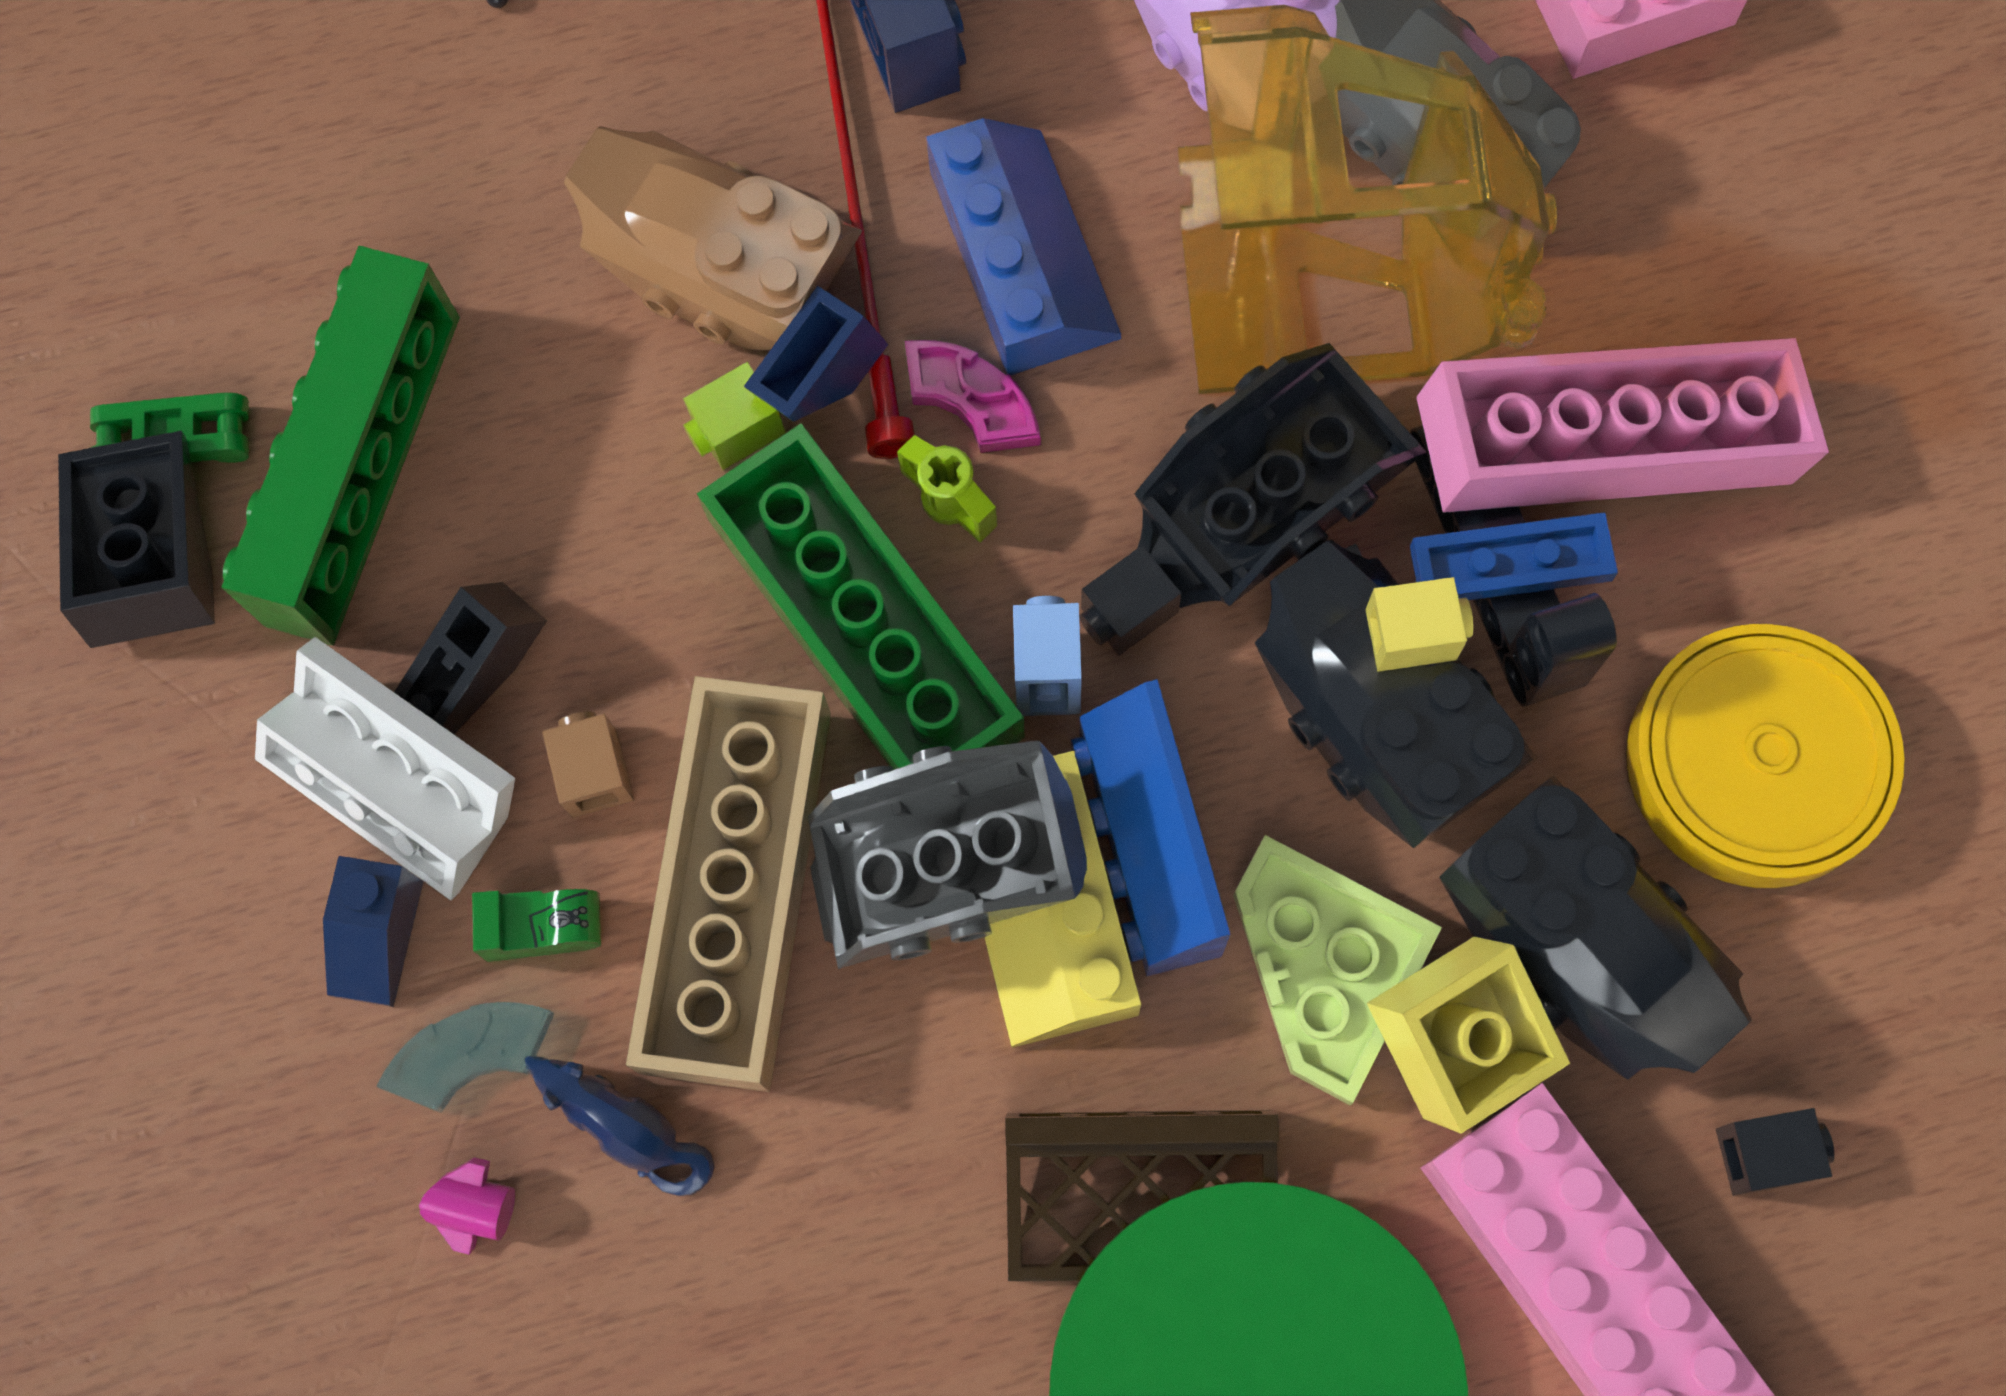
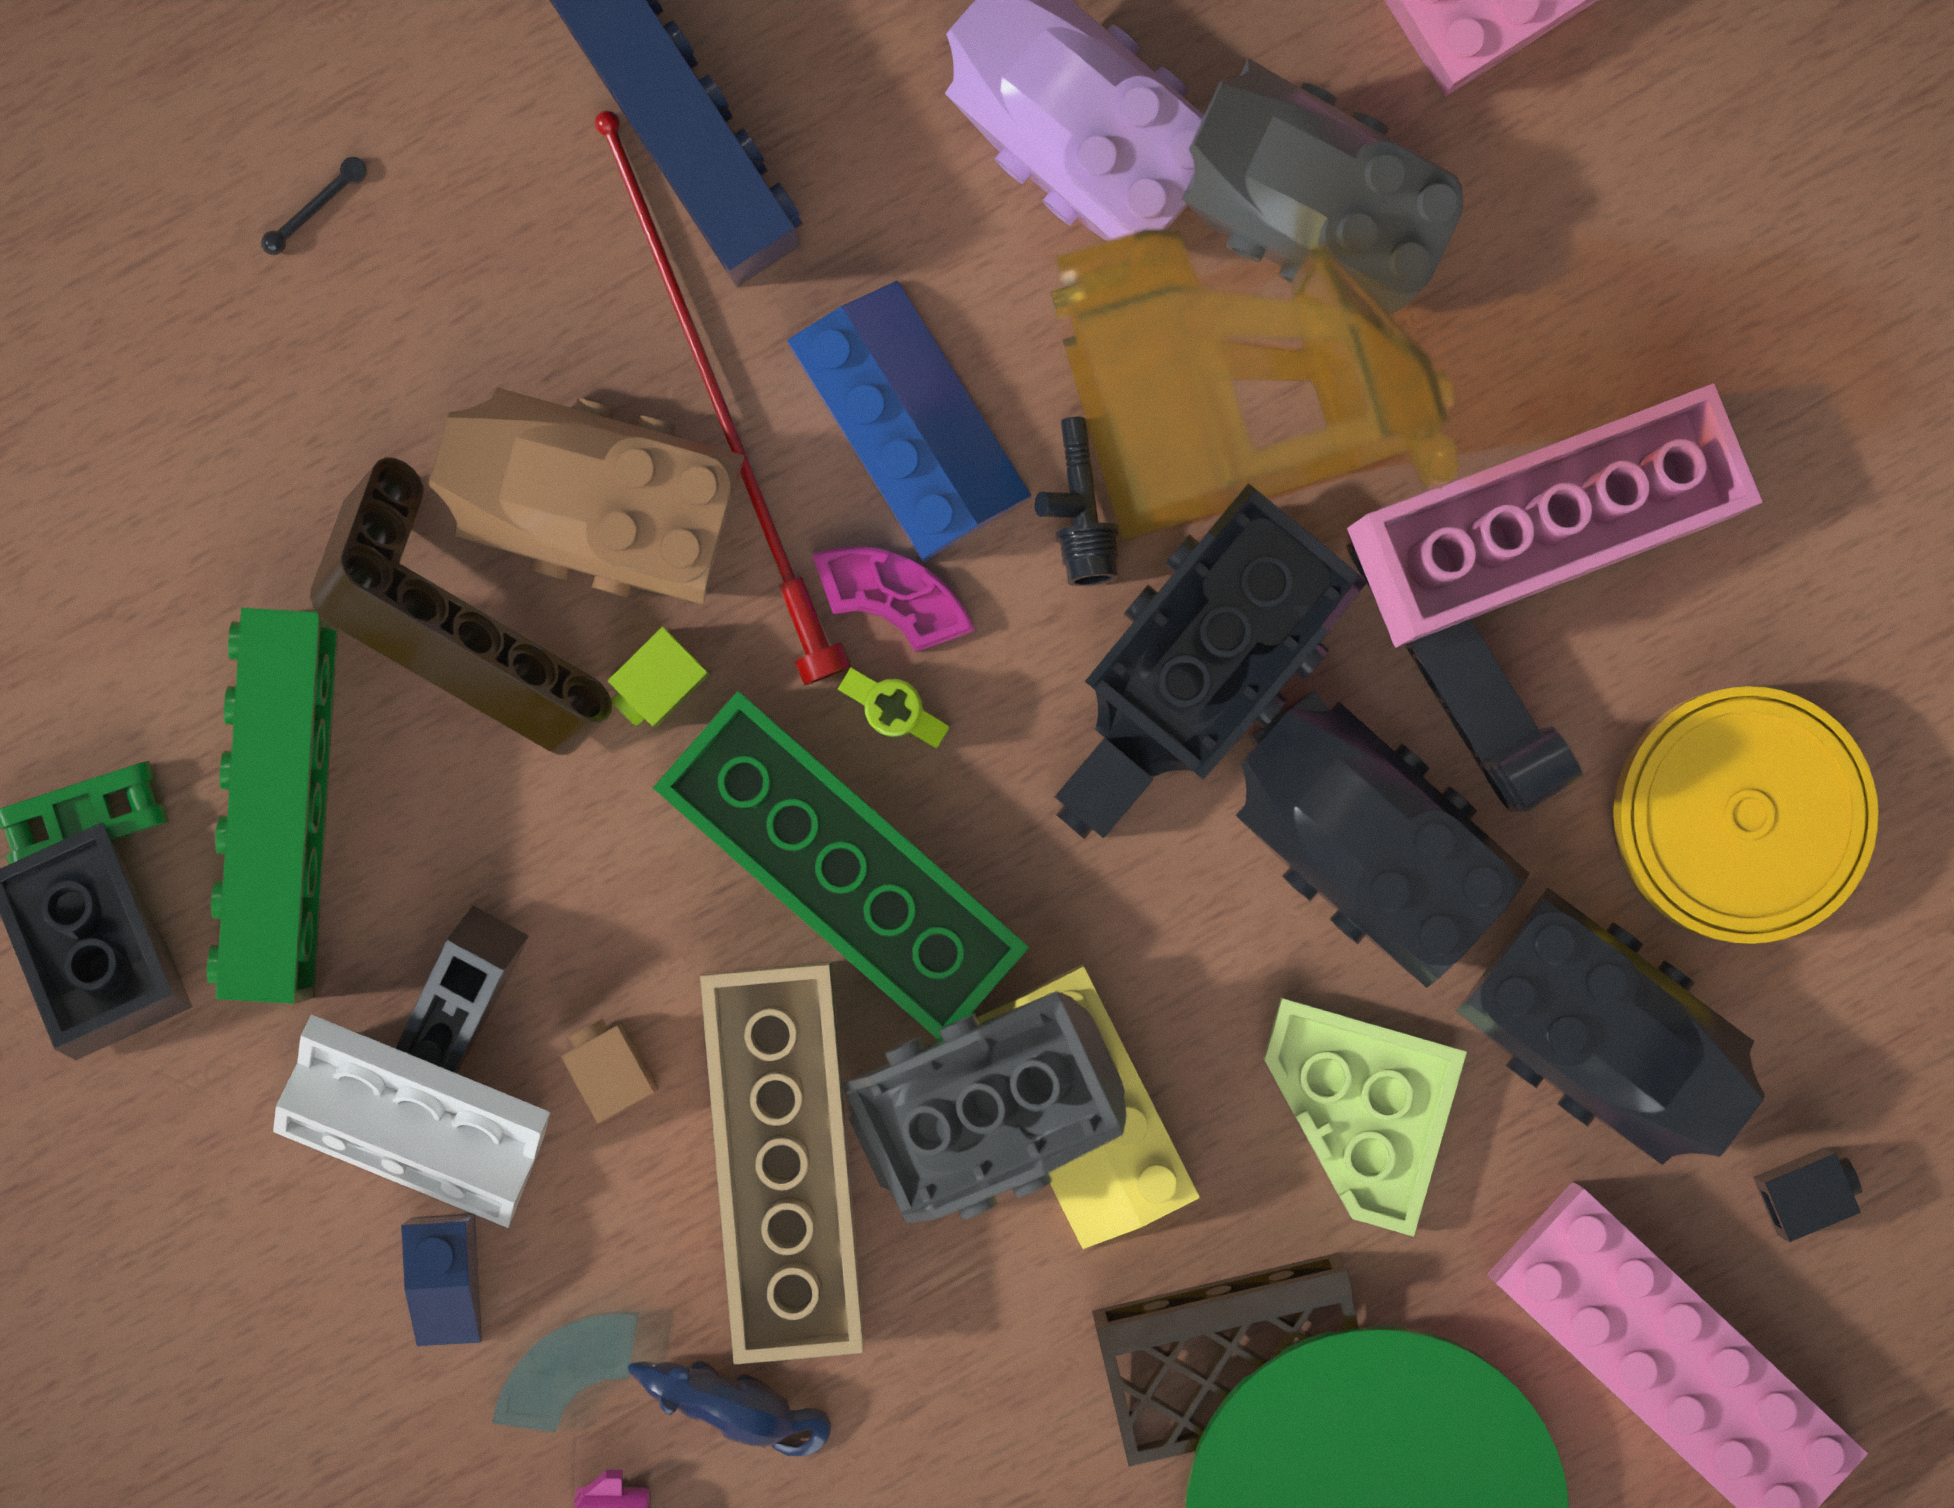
camera: 20 degrees left, 15 degrees up
green leg [472,889,601,962] -> none
dark blue slope [744,286,888,422] -> none
light blue brick [1013,596,1081,716] -> none
blue slope [1071,679,1231,977] -> none
light yellow brick [1365,577,1473,672] -> none
light yellow brick [1367,937,1570,1134] -> none
blue plate [1410,512,1618,600] -> none
none -> dark brown beam [310,457,612,755]
none -> black piece [1034,416,1119,586]

